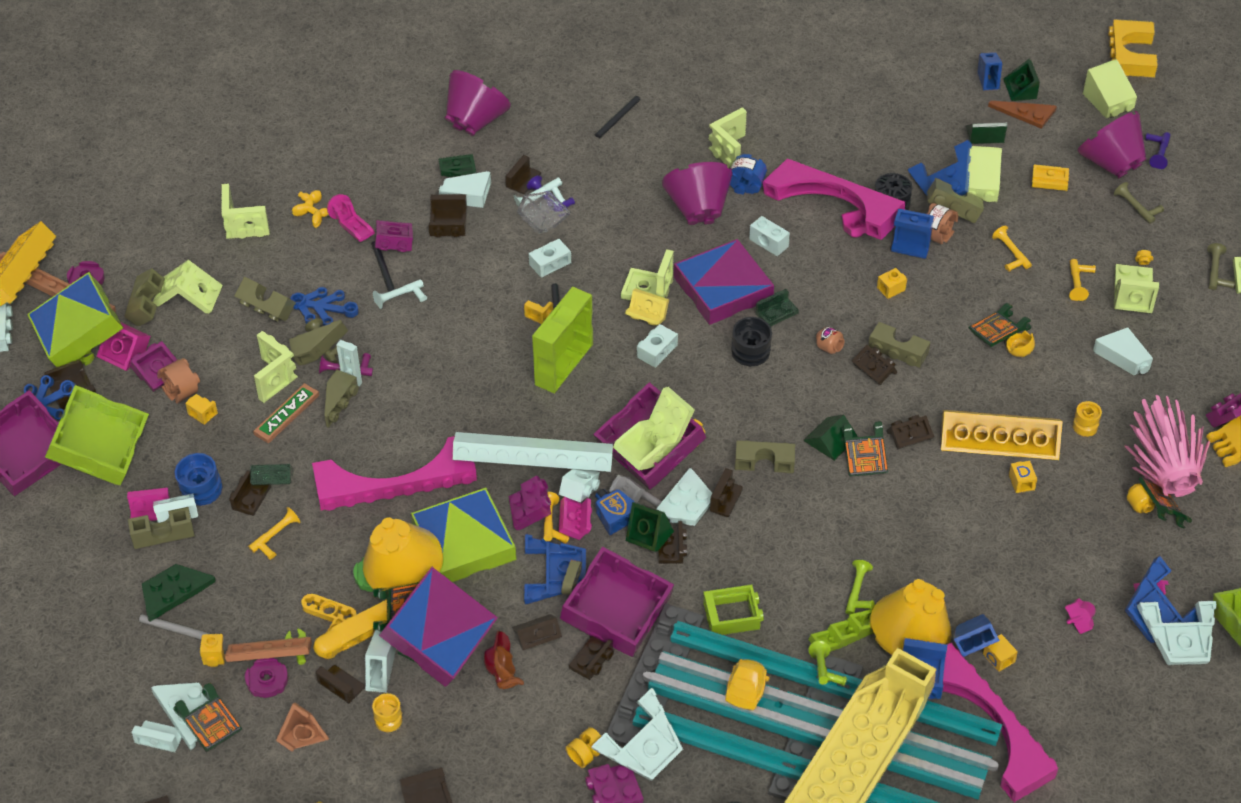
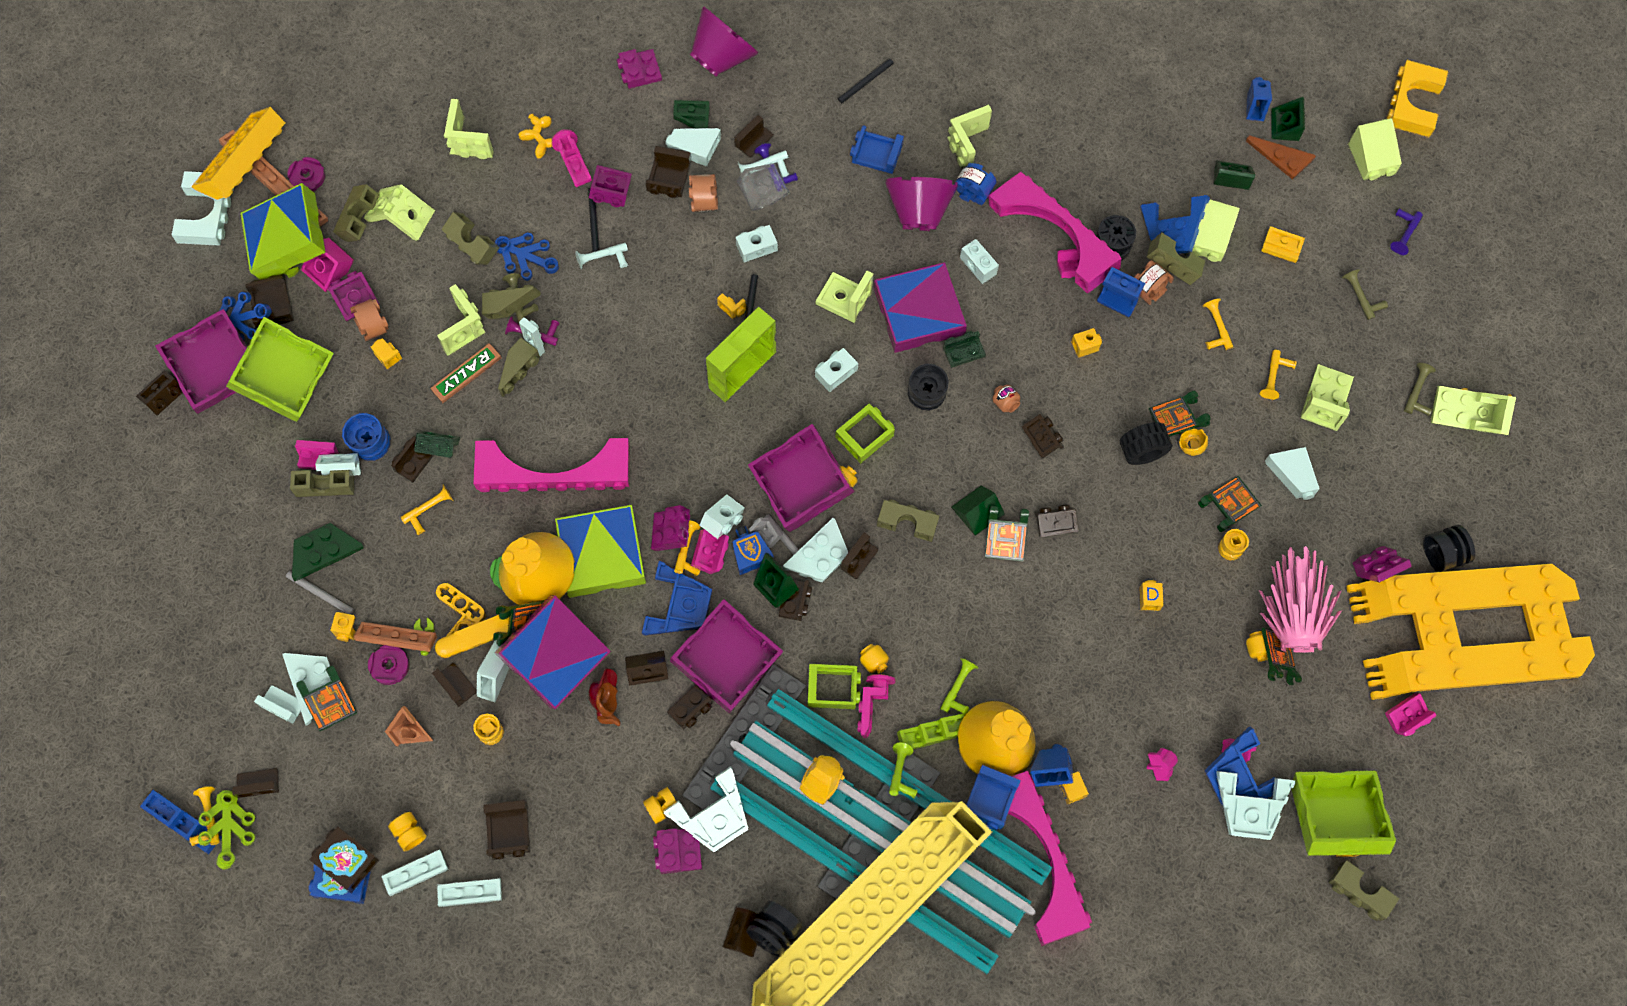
camera: 10 degrees right, 20 degrees up
light aqua brick [453,432,613,472] -> none
olive beam [562,560,582,595] -> none
yellowish green bracket [613,387,695,471] -> none
light yellow bracket [625,288,669,325] -> none
olive arch [868,322,931,368] -> none
yellow slope [941,410,1063,460] -> none
magenta cone [1077,111,1146,178] -> none
yellow plate [1135,250,1153,265] -> none
none -> magenta plate [616,49,662,89]
none -> nougat brick [689,174,718,212]
none -> lime window [835,404,895,464]
none -> blue panel [850,125,904,174]
none -> dark pink piece [858,674,896,738]
none -> yellow head [860,644,889,674]
none -> black tyre [1119,422,1173,465]
none -> flag [1198,476,1262,532]

